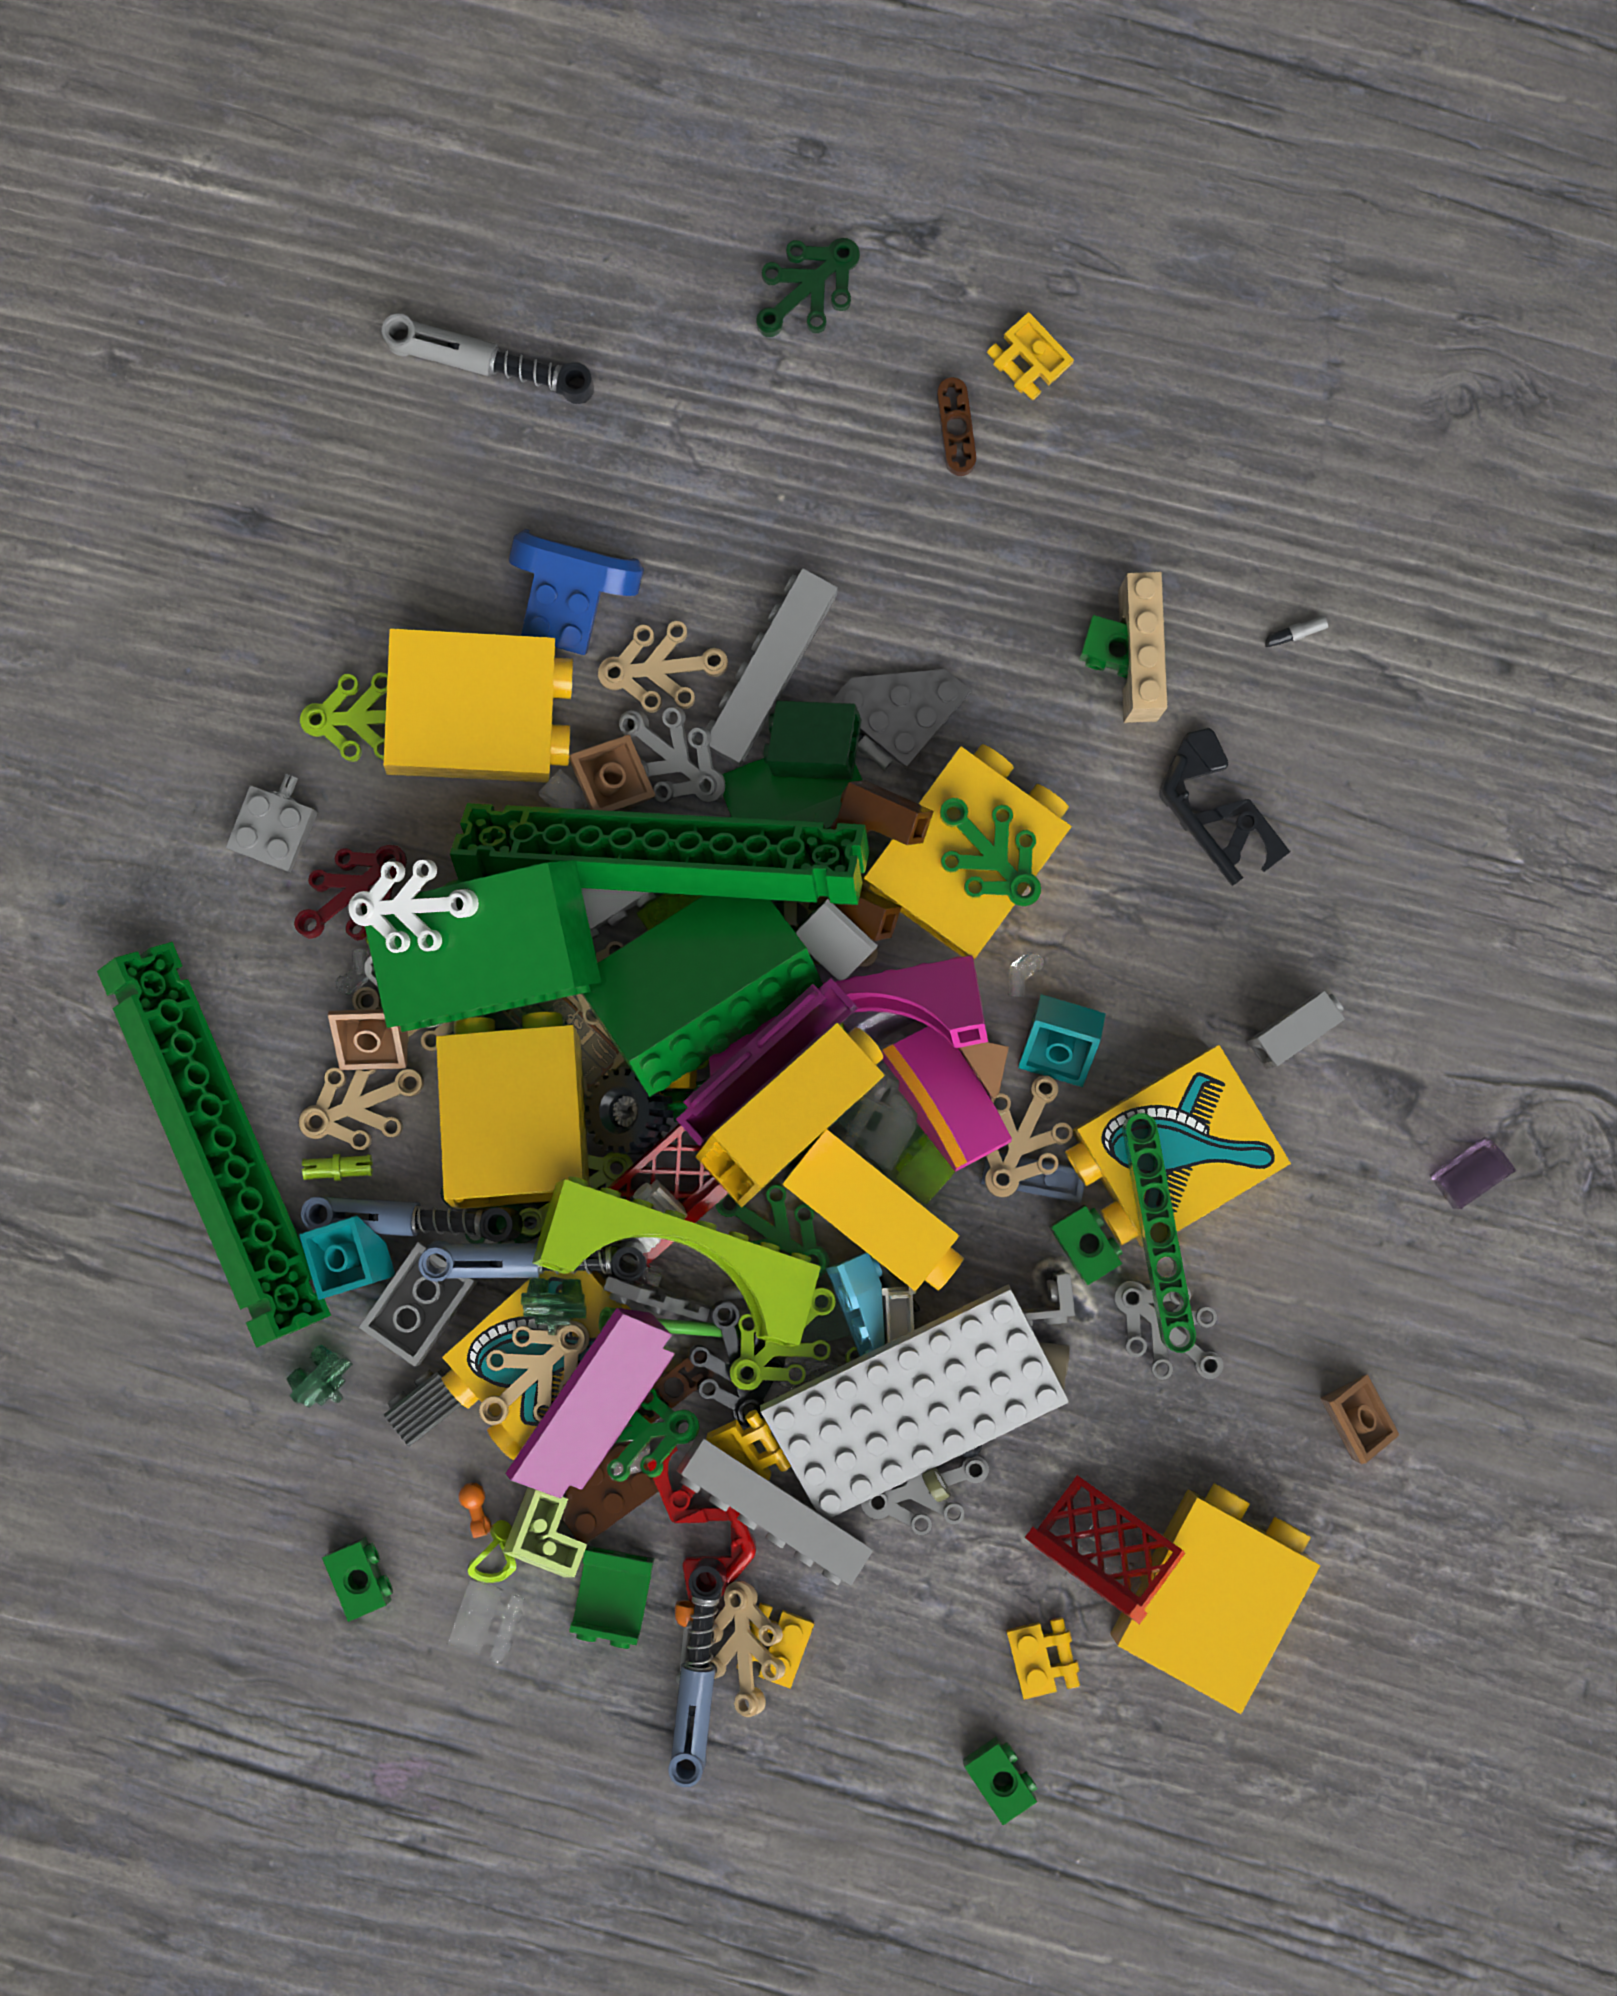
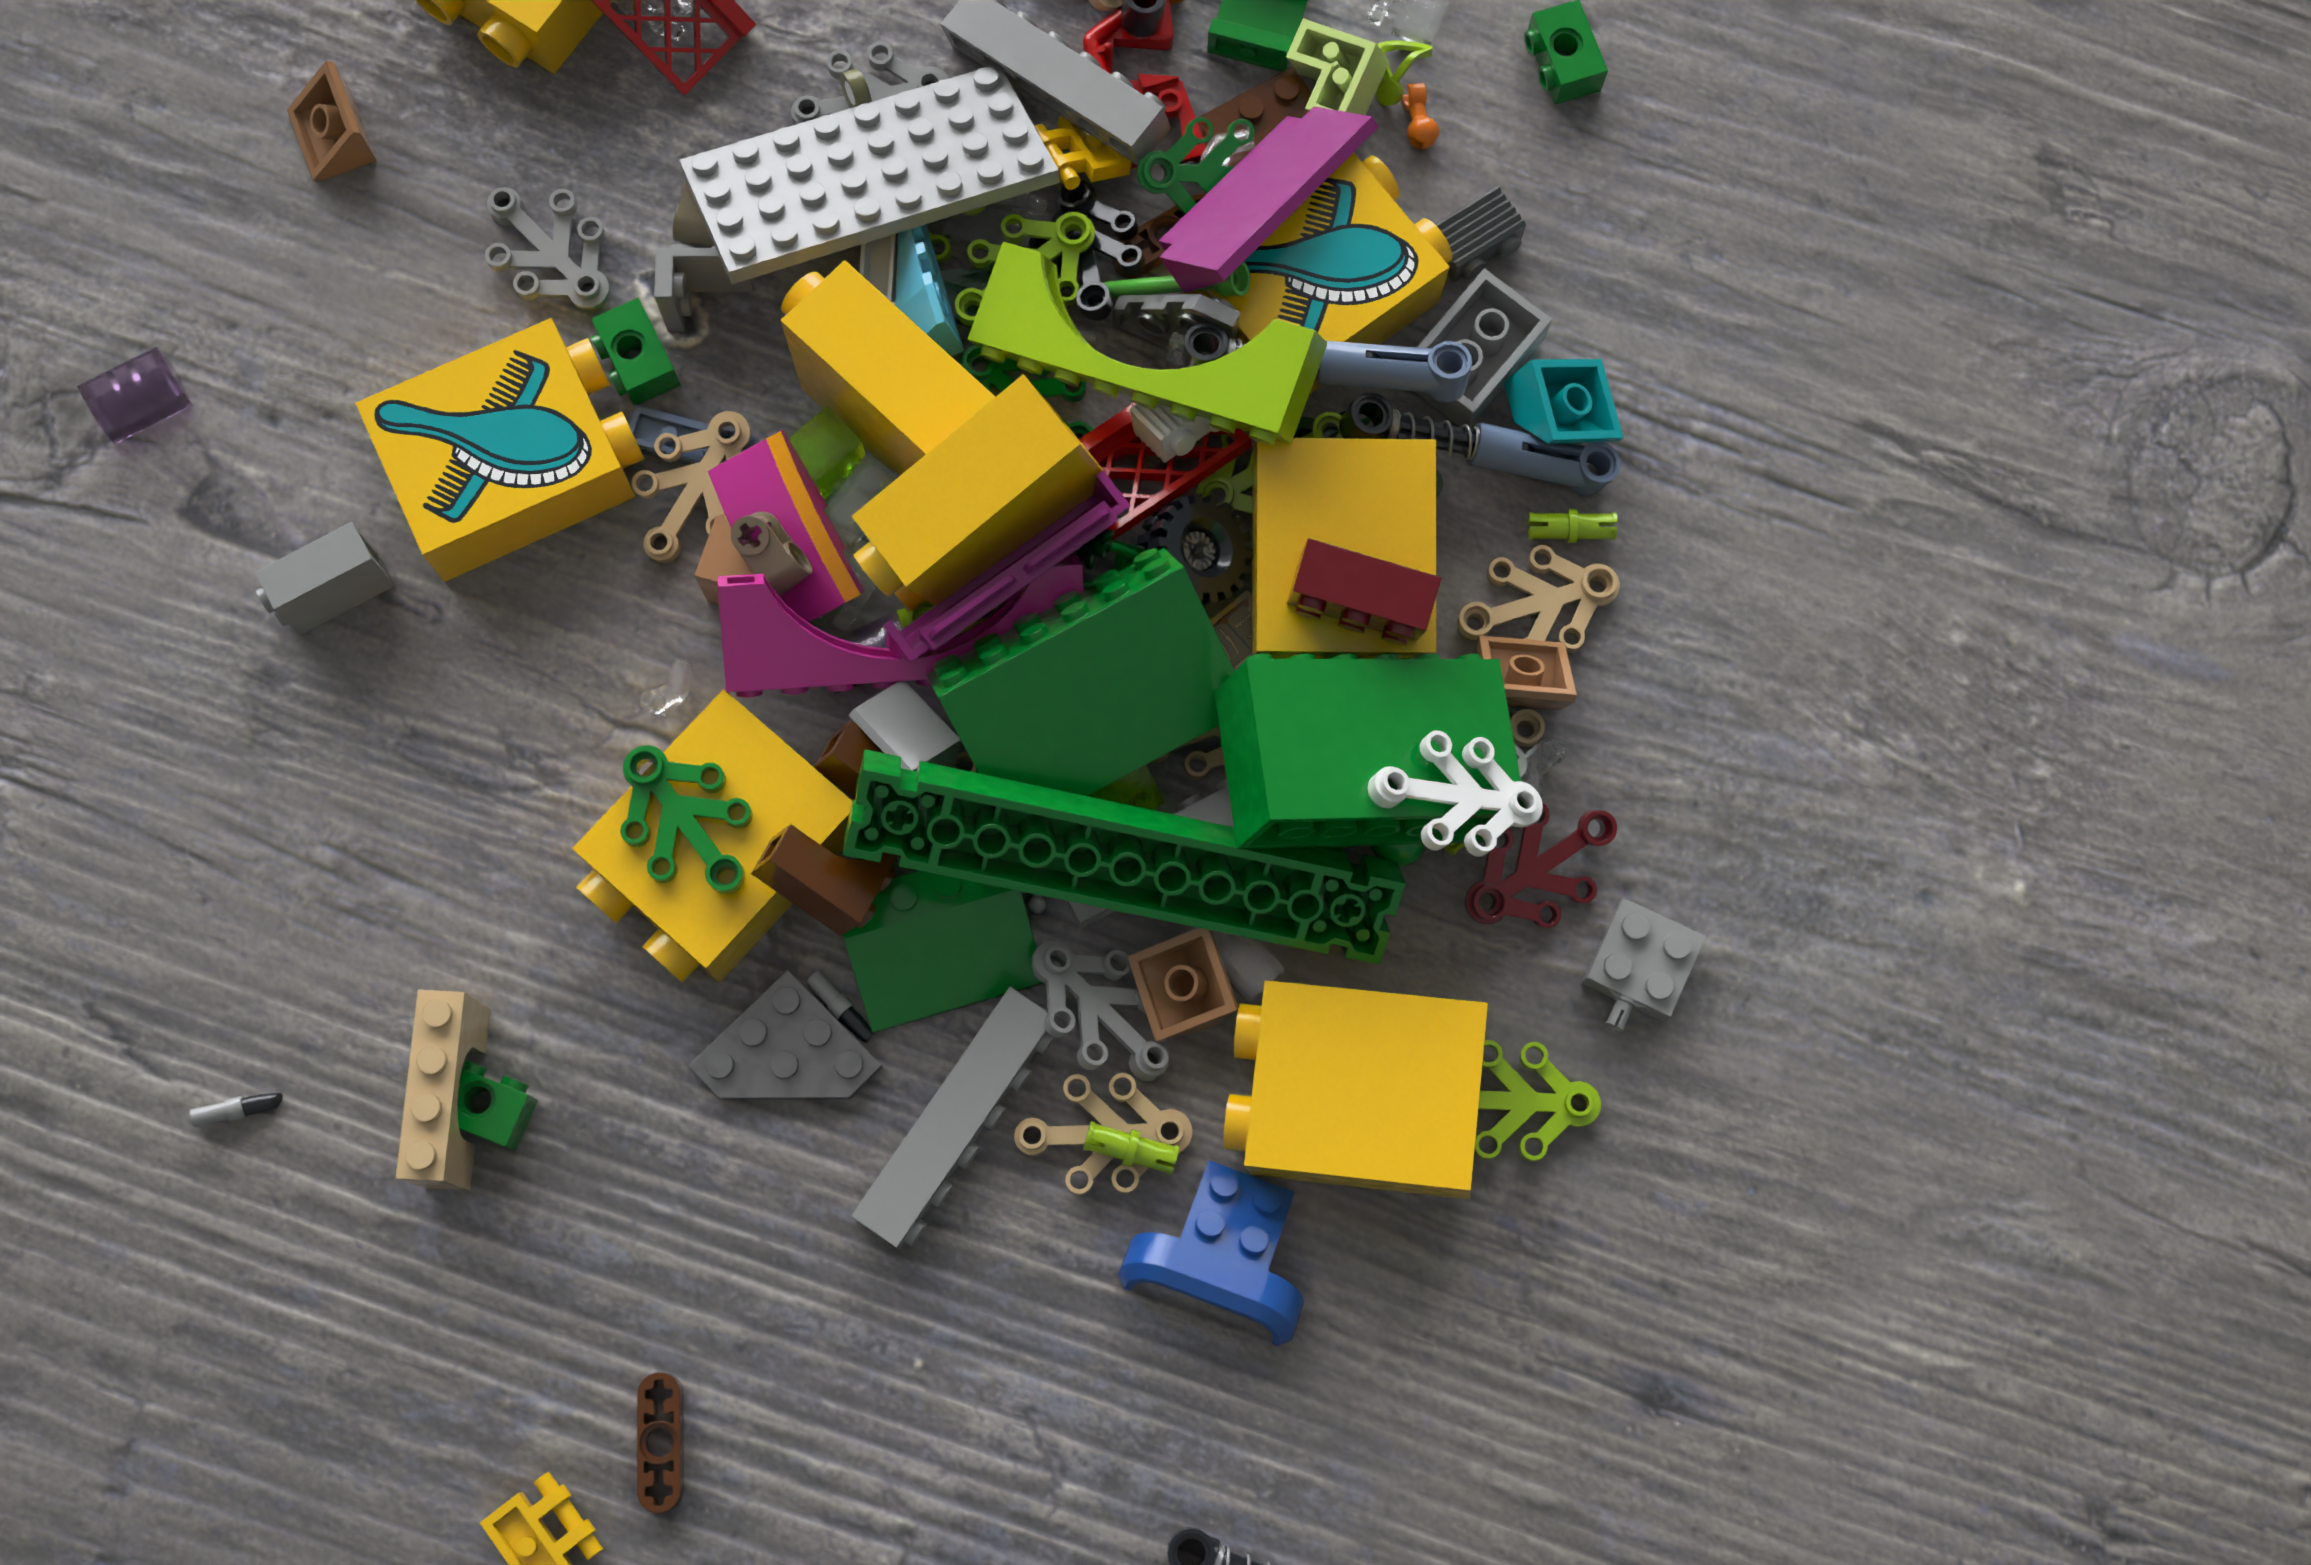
camera: 175 degrees right, 10 degrees down
green brick [97,942,331,1348] -> none
clear green hips [286,1345,353,1408] -> none
tan plant [479,1321,589,1425] -> none
clear green hips [521,1278,587,1335] -> none
dark green brick [763,701,862,780] -> none
teal slope [1018,994,1106,1087] -> none
green beam [1122,1113,1196,1353] -> none
black piece [1159,728,1290,886] -> none
none -> dark tan piece [730,511,813,597]
none -> lime pin [1083,1121,1180,1175]
none -> dark red brick [1287,538,1442,646]

